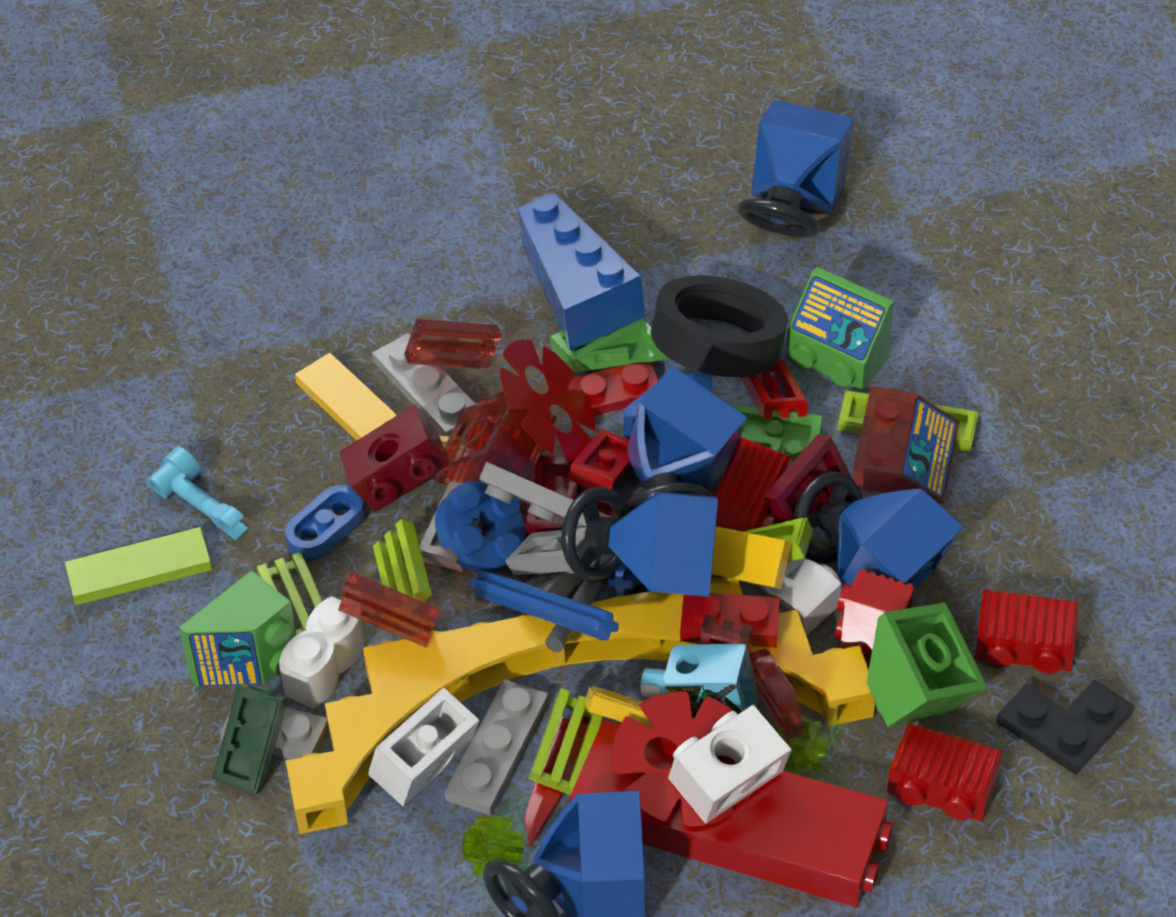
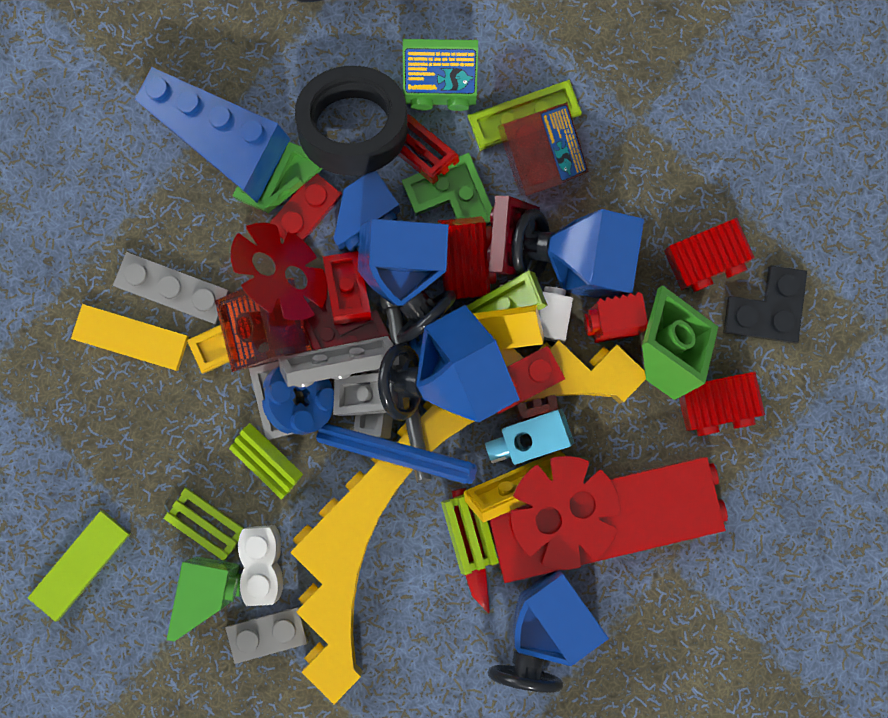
camera: 35 degrees left, 35 degrees up
medium azure brick [147,446,248,540] -> none
dark green plate [212,684,288,794] -> none
blue plate [285,485,365,560] -> none
clear red tile [338,572,440,648] -> none
dark red brick [339,404,450,512] -> none
white brick [368,688,479,807] -> none
clear red tile [404,319,502,369] -> none
light grey plate [445,679,549,816] -> none
clear neon green gear [461,815,524,877] -> none
white brick [668,705,792,824] -> none
clear red tile [750,648,804,740] -> none
clear neon green gear [775,713,829,775] -> none

